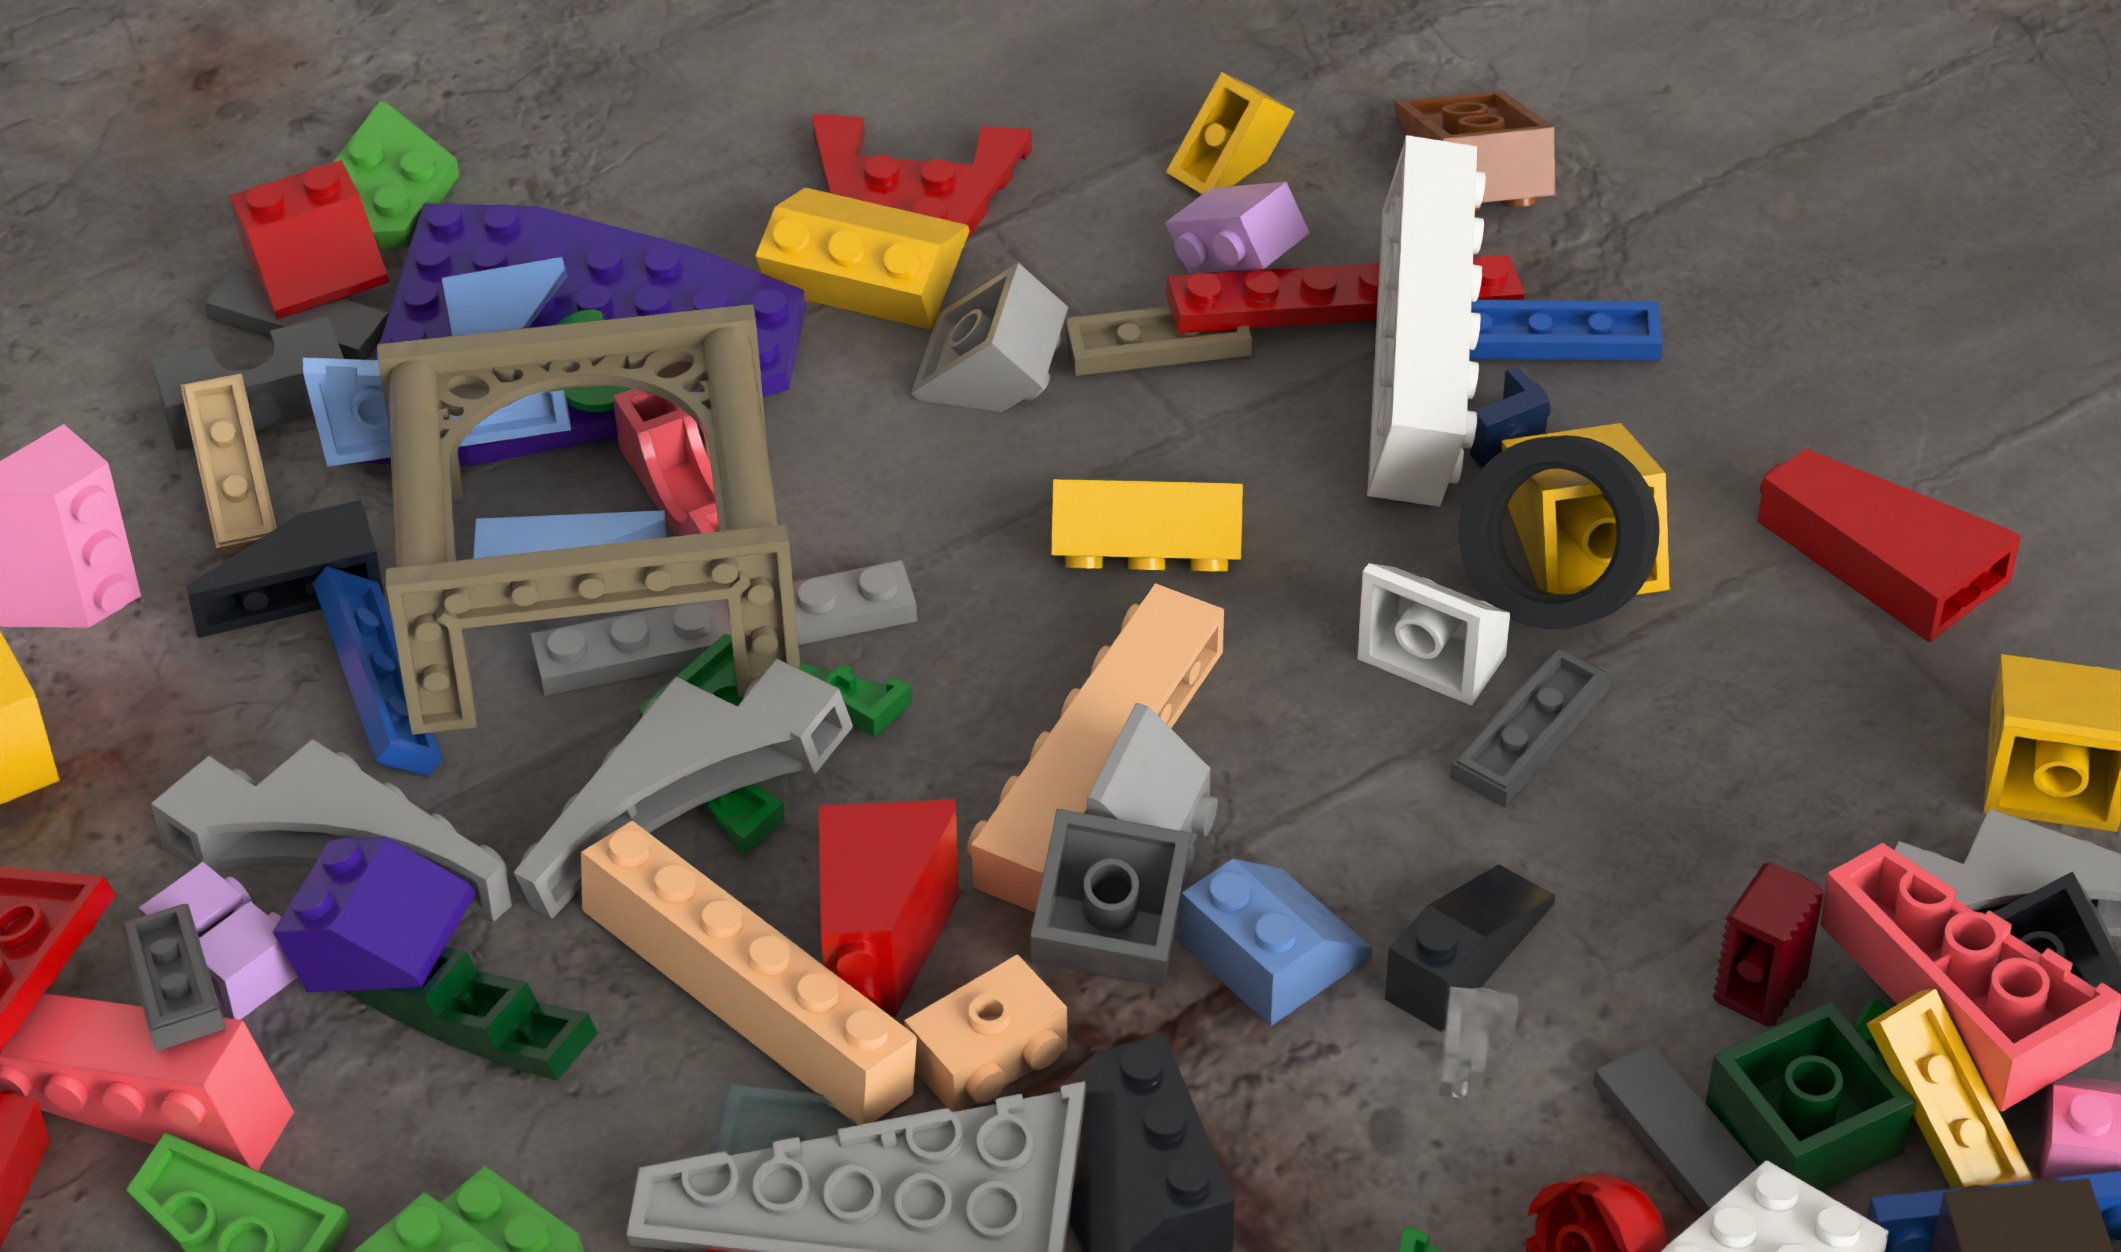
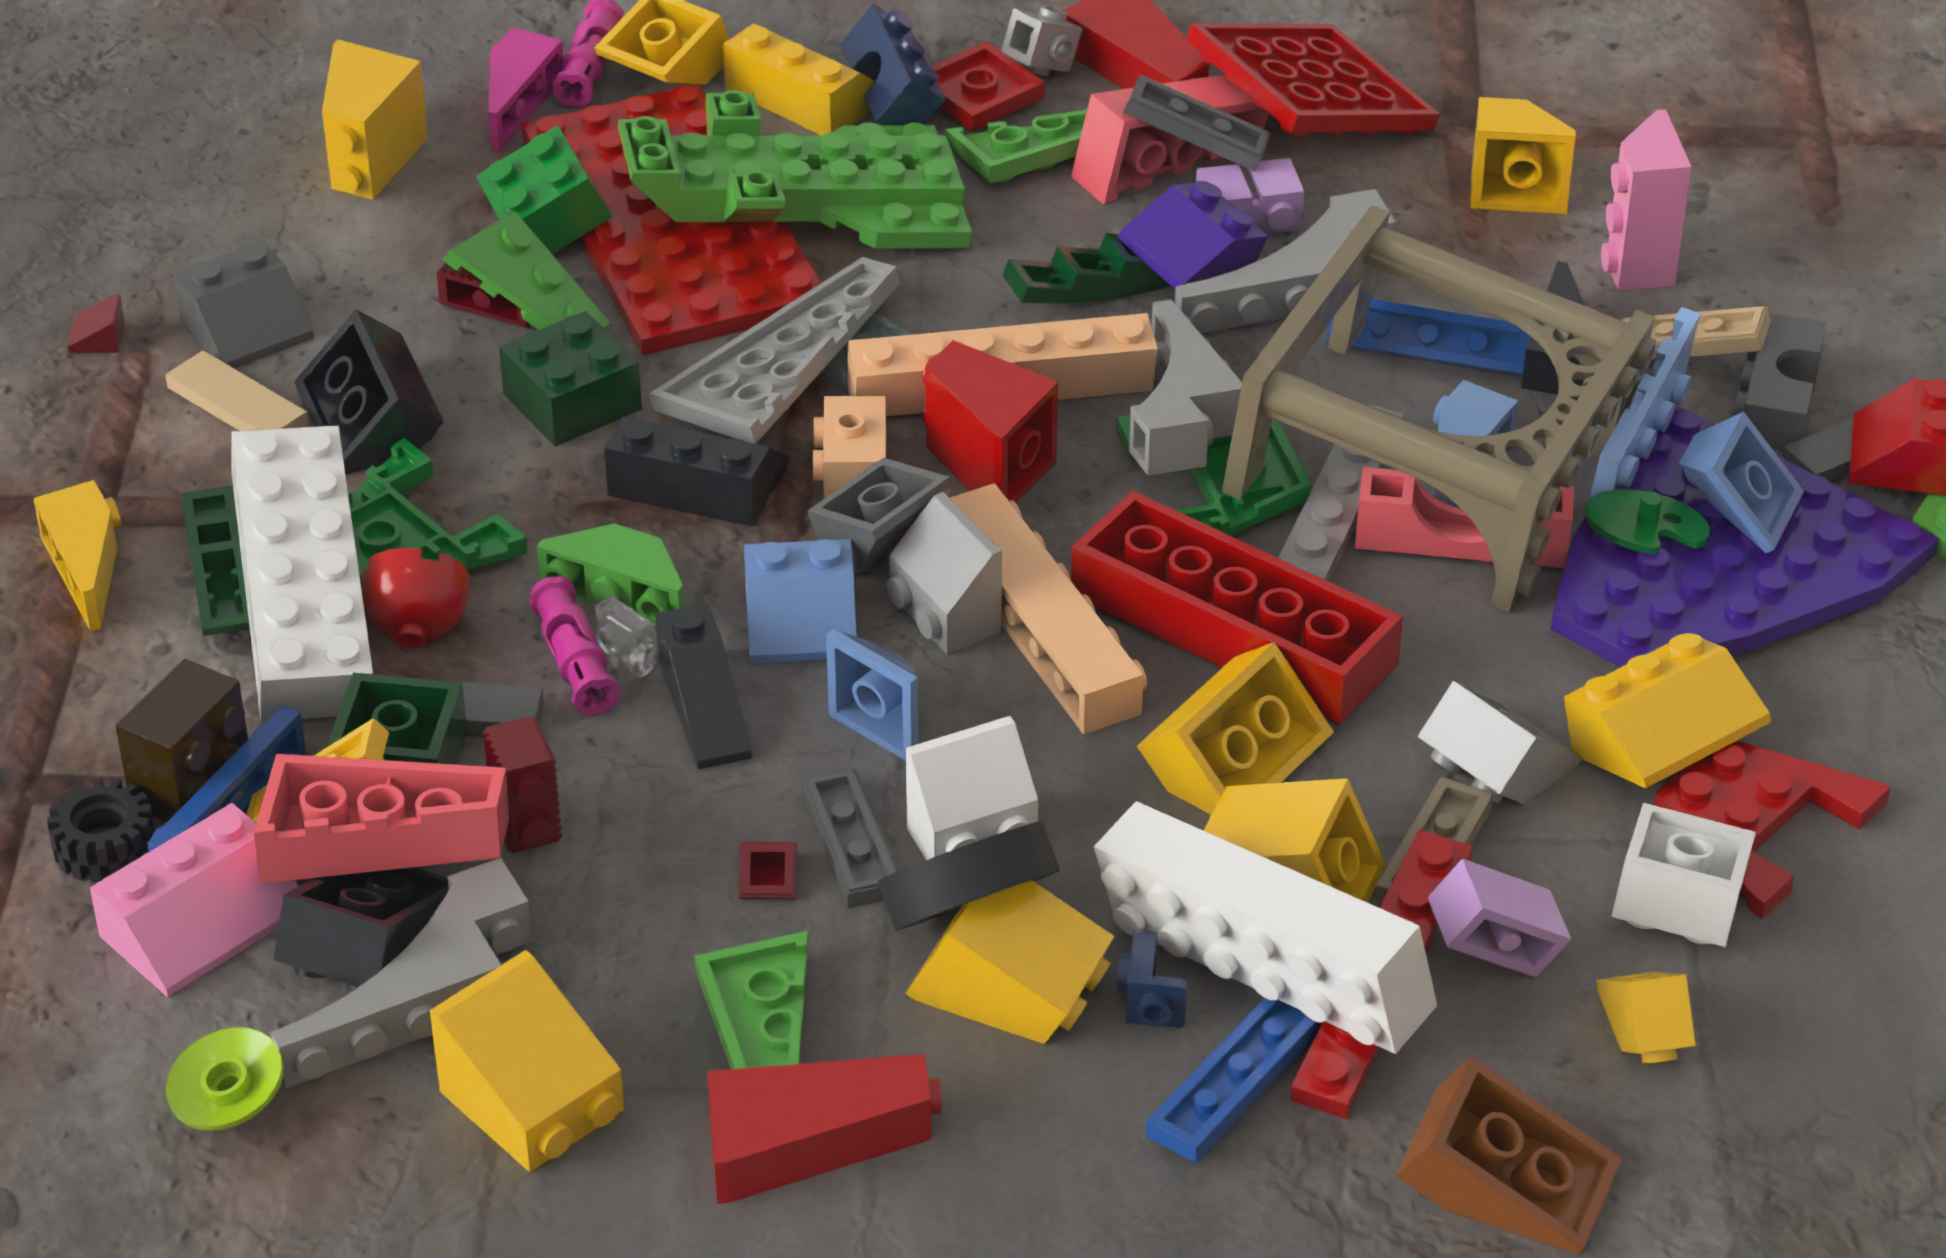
camera: 125 degrees right, 5 degrees down
none -> dark pink piece [529,576,620,716]
none -> bright green slope [536,523,684,623]
none -> bright green wing [694,930,808,1069]
none -> dark red slope [739,841,798,899]
none -> medium blue slope [826,629,919,761]
none -> red brick [1071,490,1403,725]
none -> yellow slope [1203,778,1386,903]
none -> white slope [1611,803,1756,947]

